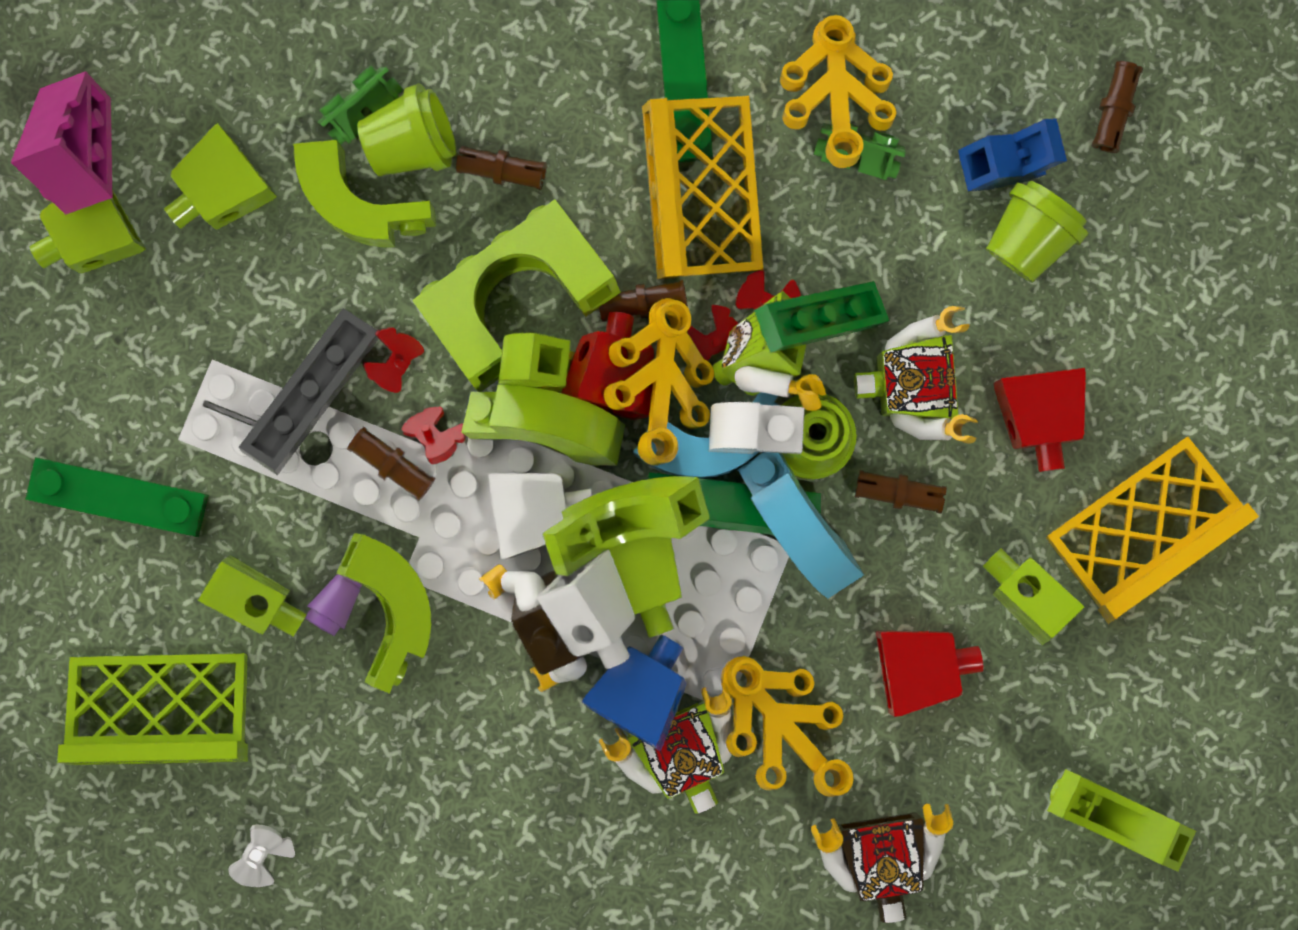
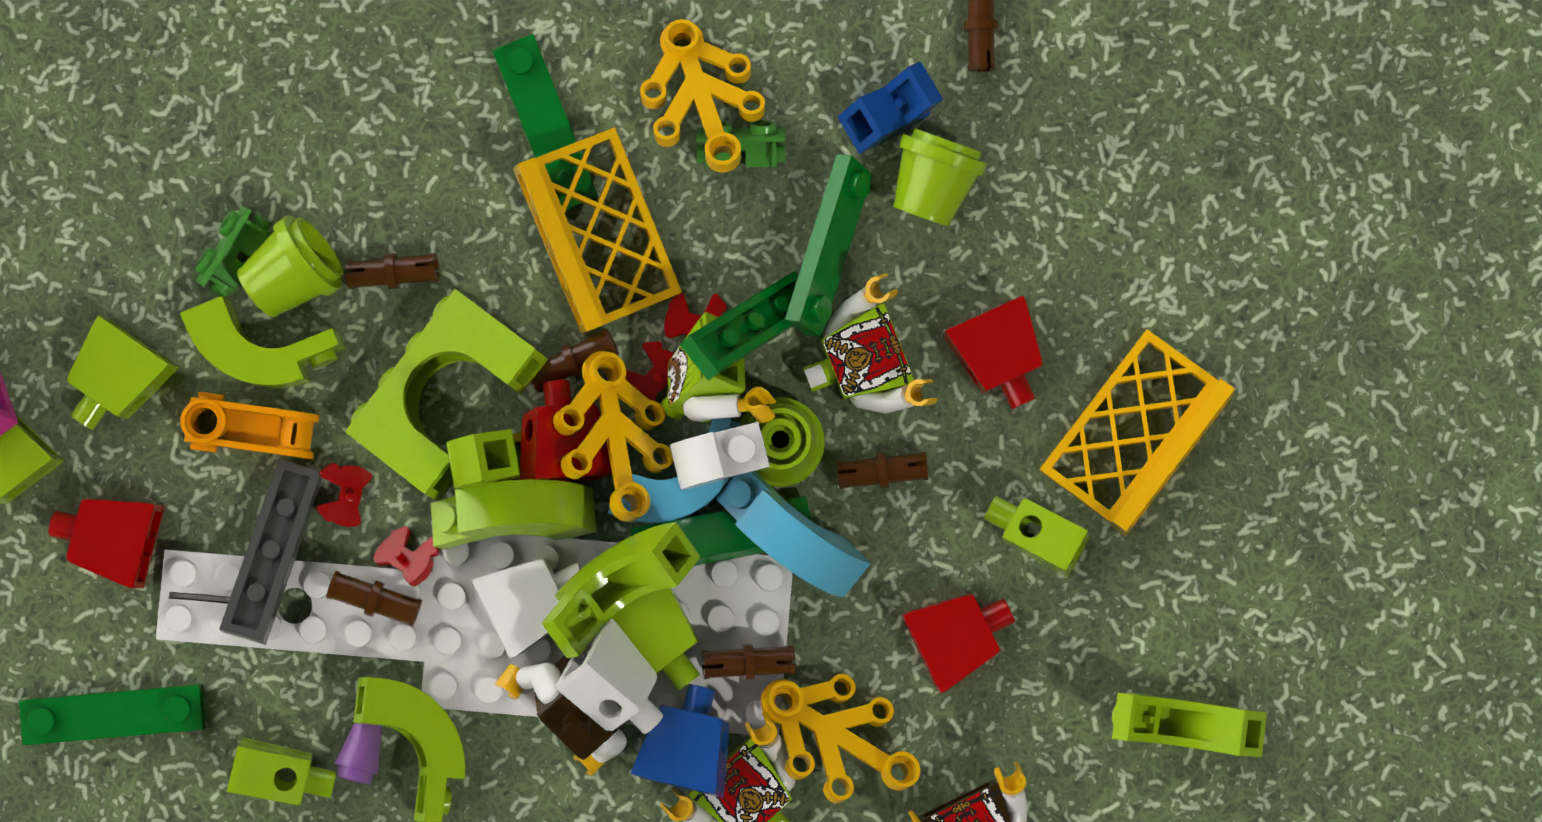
camera: 20 degrees left, 0 degrees up
none -> red torso [48,499,165,589]
none -> light orange piece [180,392,320,460]
none -> reddish brown pin [701,644,795,680]
none -> green plate [785,154,872,338]

